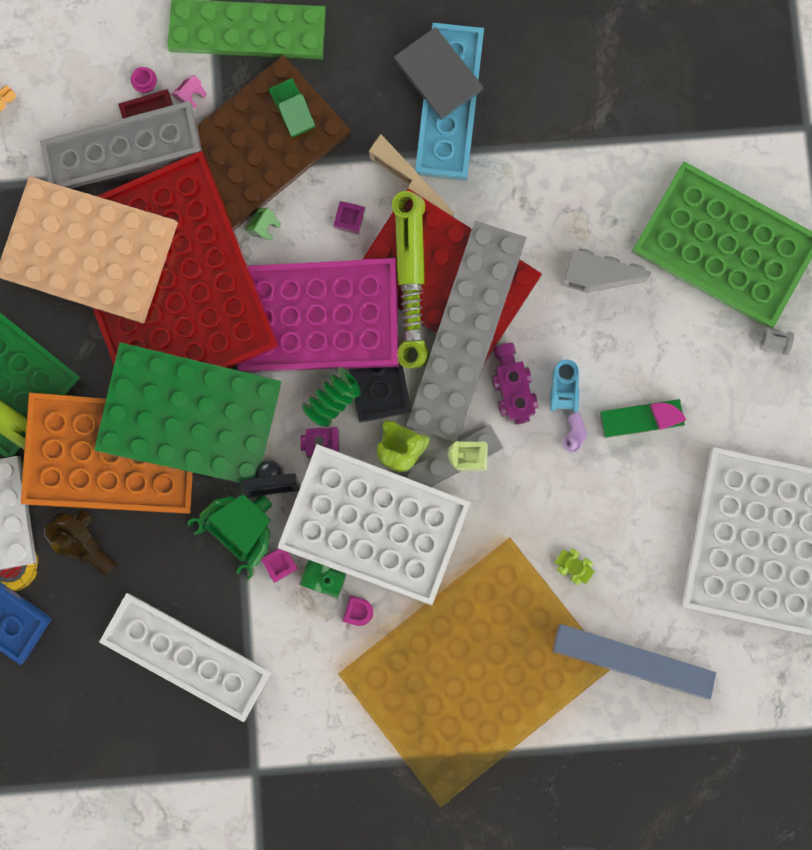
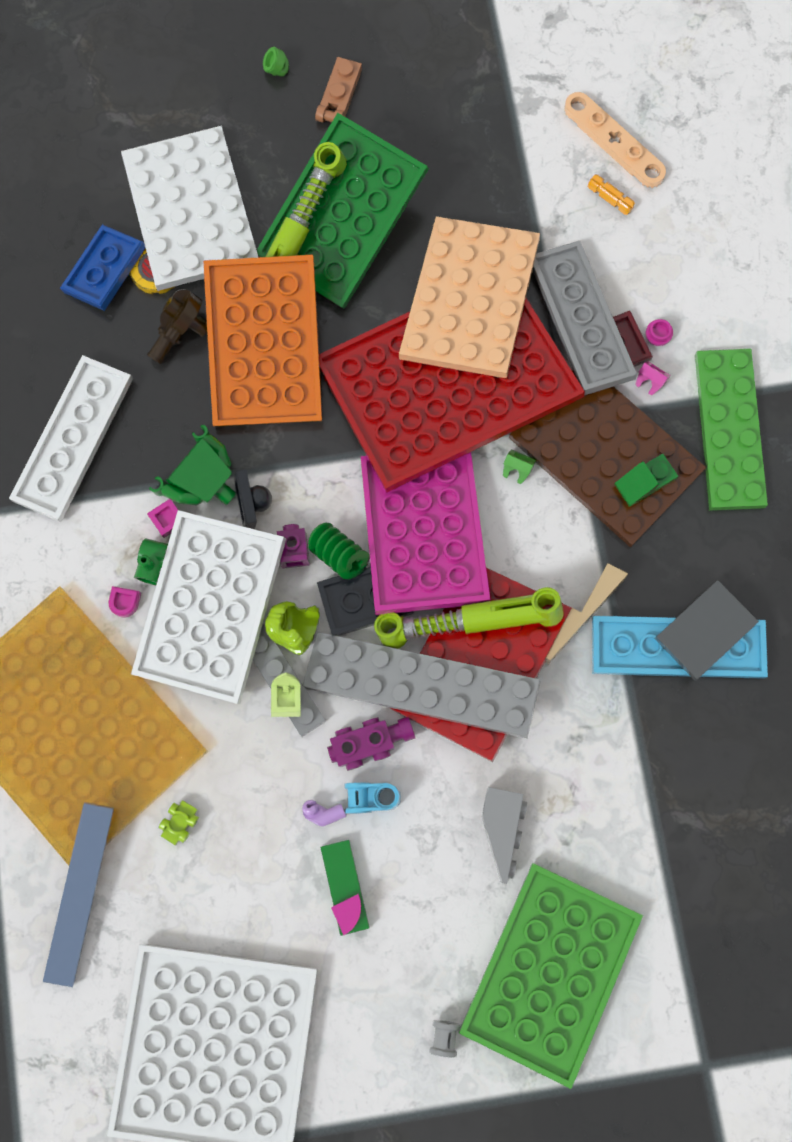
camera: 90 degrees right, 5 degrees down
green plate [94,342,282,483] -> none
magenta plate [333,201,366,234] -> none

